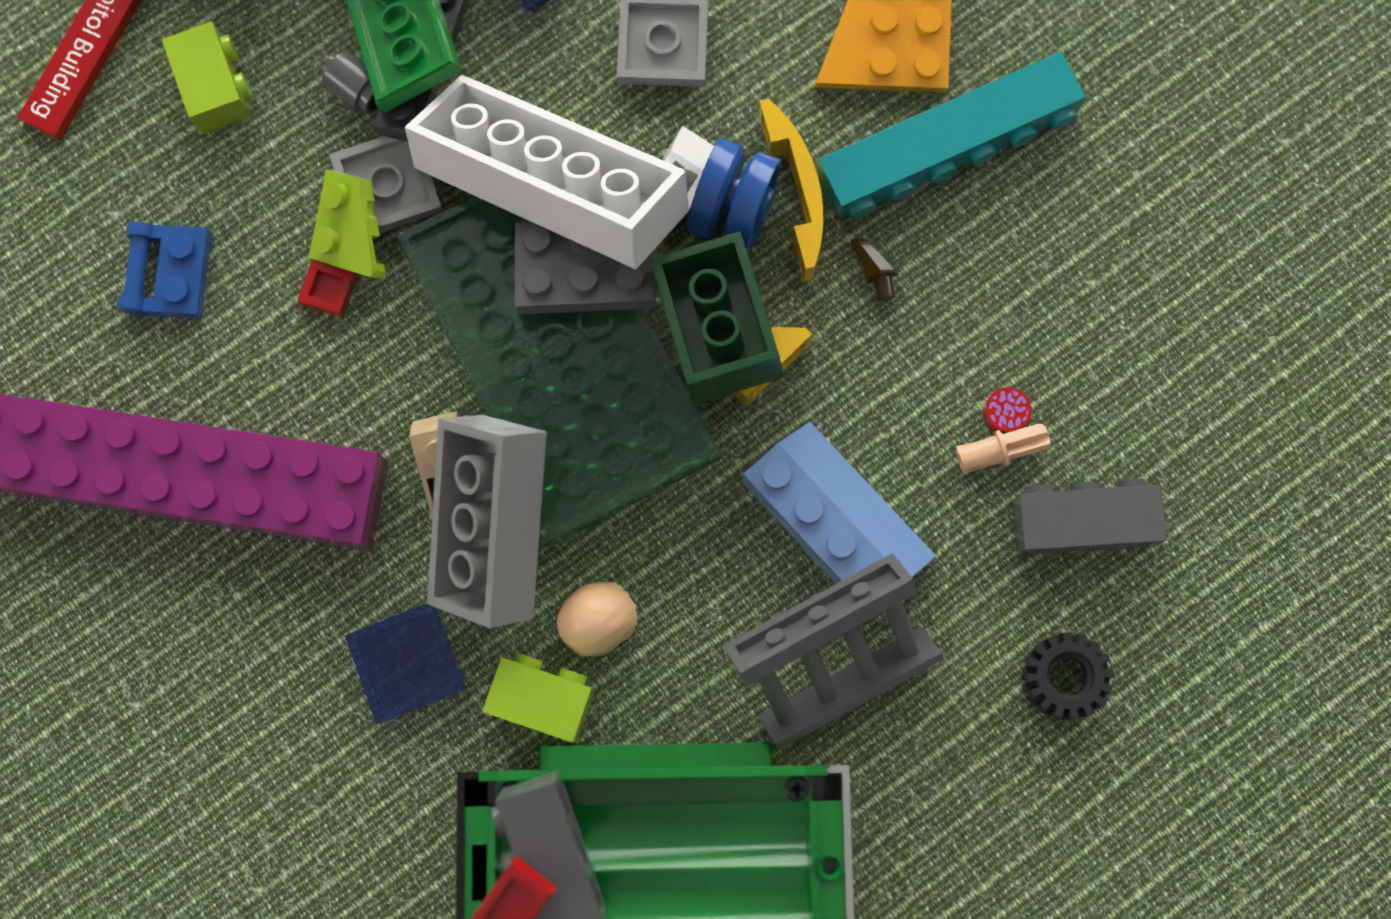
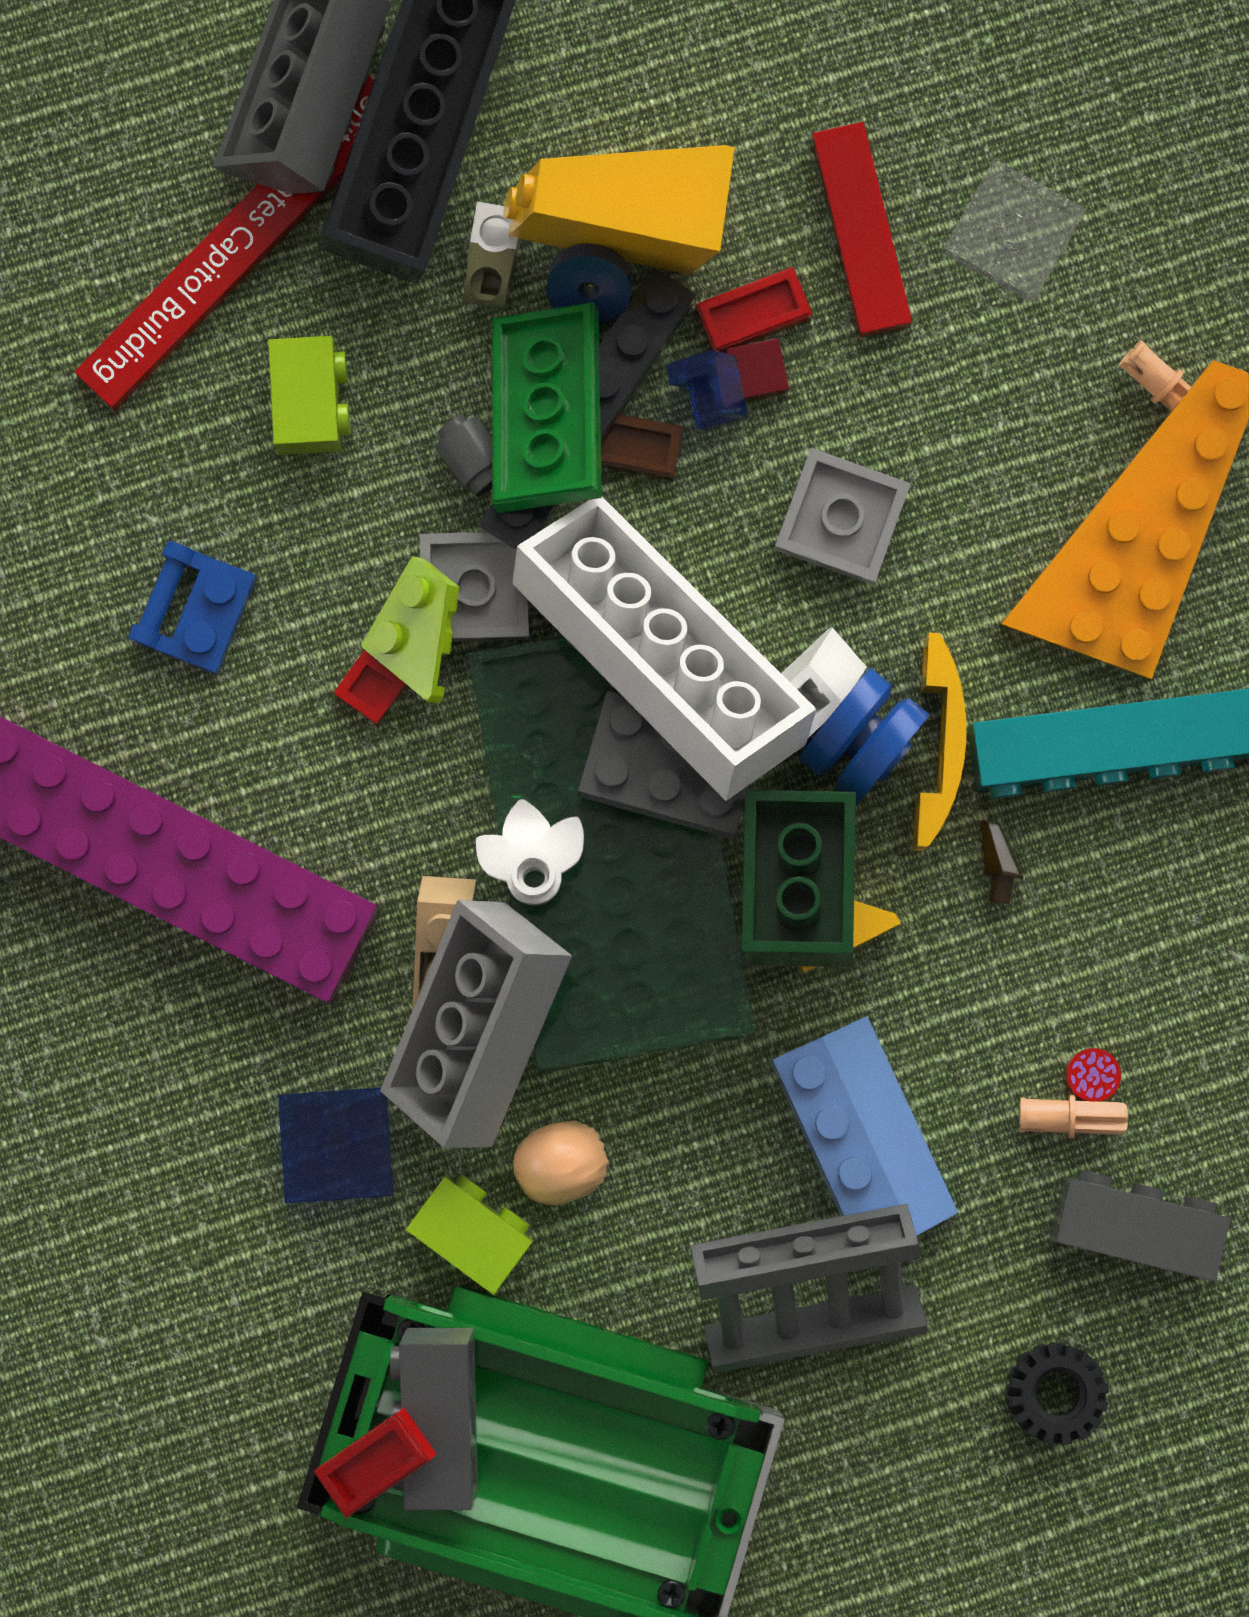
camera: 10 degrees right, 5 degrees up
none -> white plate [476,799,584,905]
none -> reddish brown tile [601,414,684,481]

